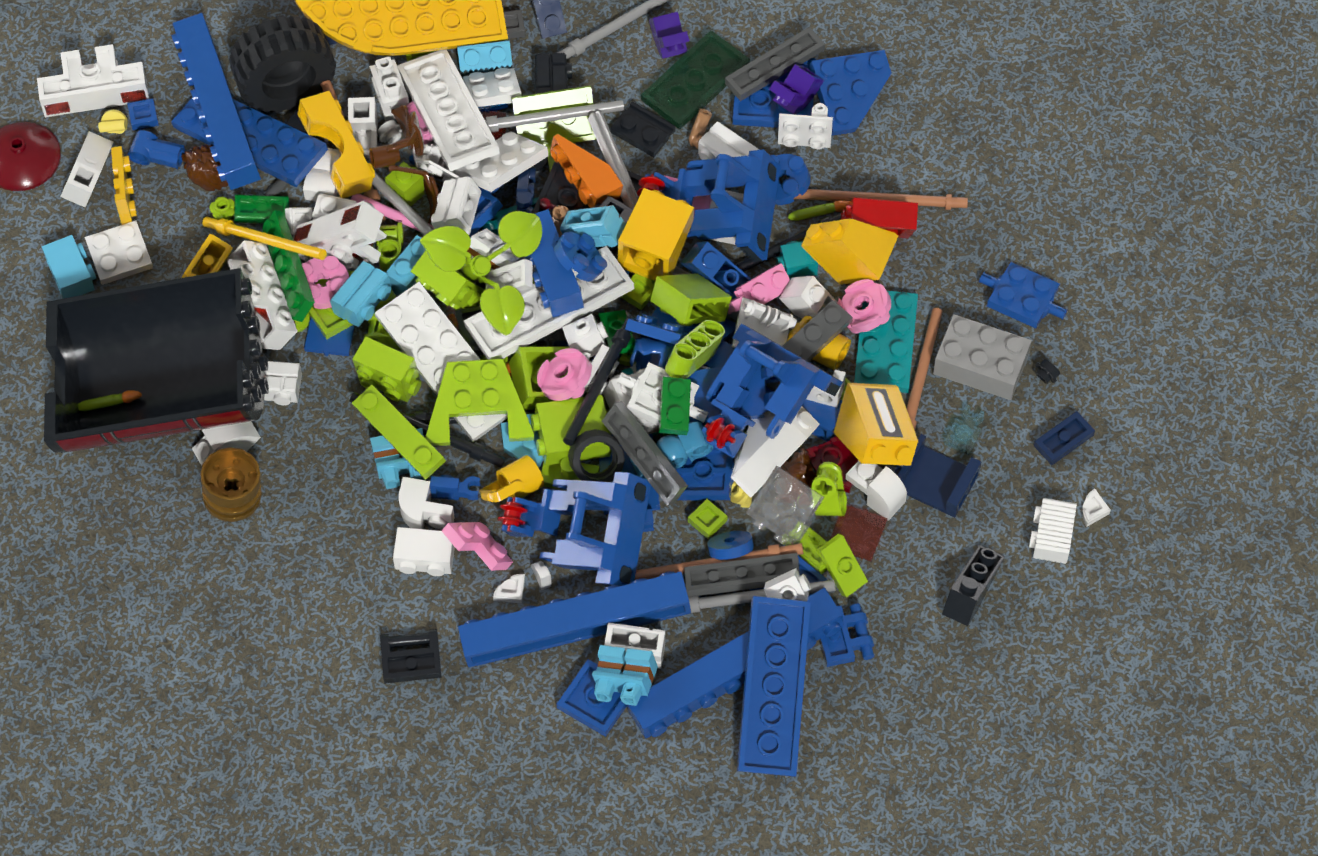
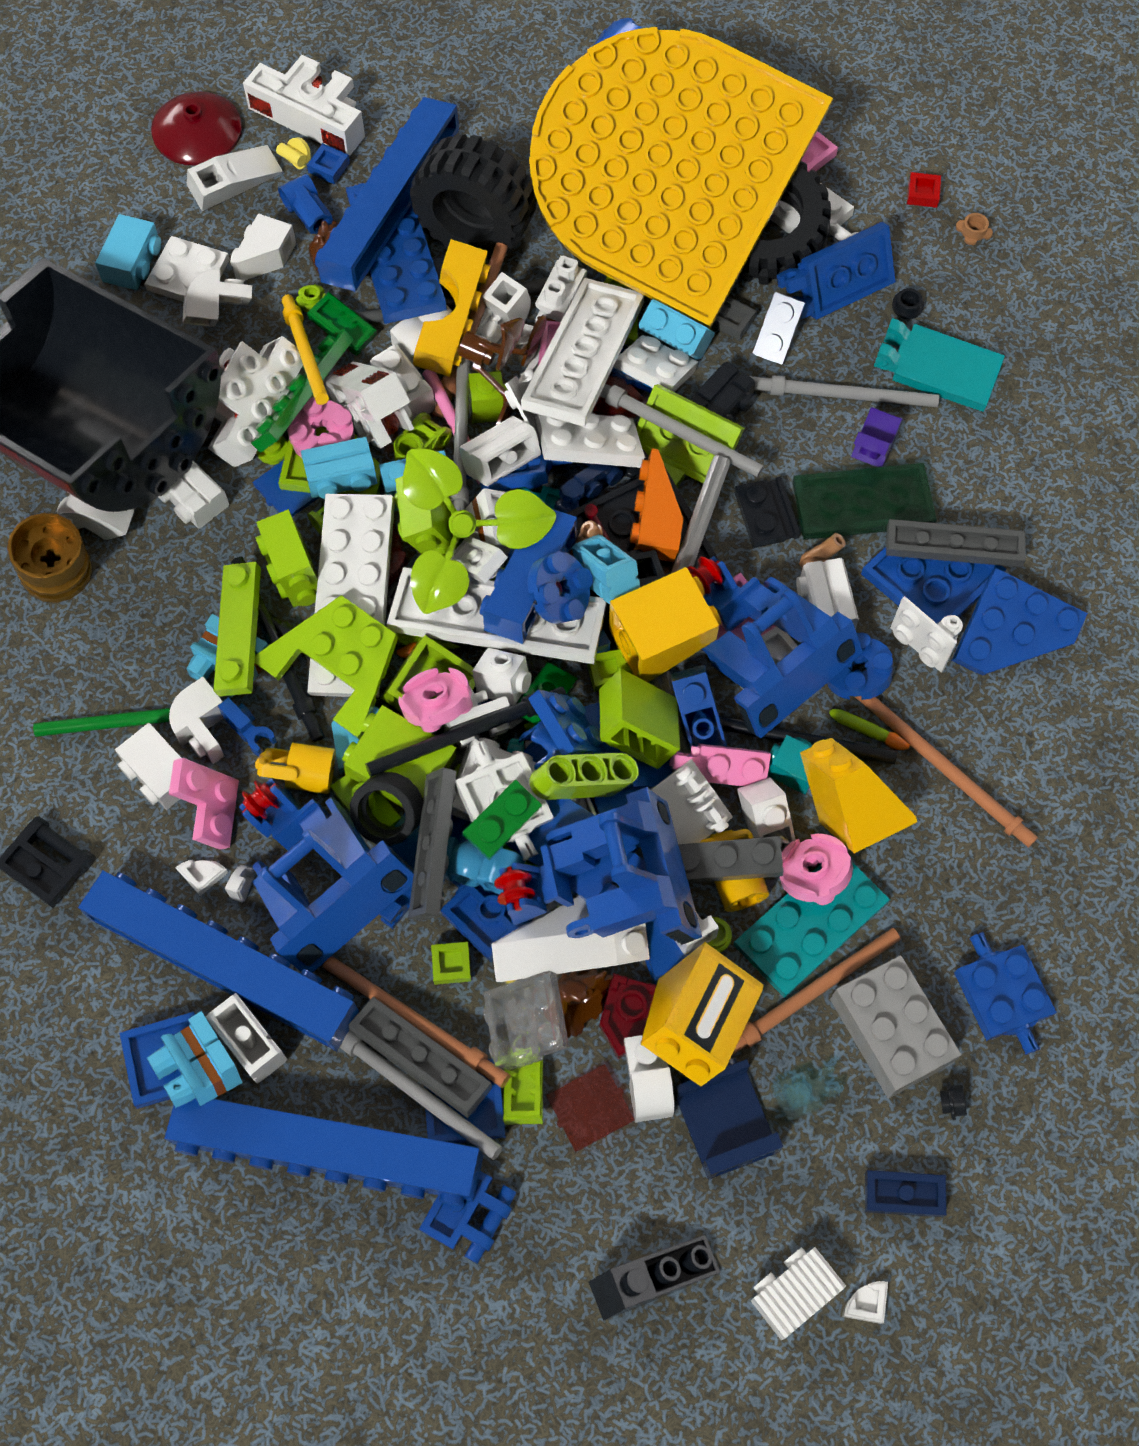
camera: 40 degrees right, 5 degrees up
lime piece [78,390,142,411] -> none
yellow wing [111,146,137,225] -> none
yellow brick [182,234,233,278] -> none
white tile [285,207,313,235] -> none
blue piece [707,531,754,560] -> none
blue plate [737,596,811,777] -> none
white brick [764,568,811,601] -> none
dark purple brick [769,64,824,114] -> none
lime piece [812,462,847,516] -> none
lime plate [817,534,868,598] -> none
red window [841,198,918,239] -> none
none -> green bar [33,708,170,737]
none -> white brick [183,269,252,327]
none -> white slope [230,214,296,281]

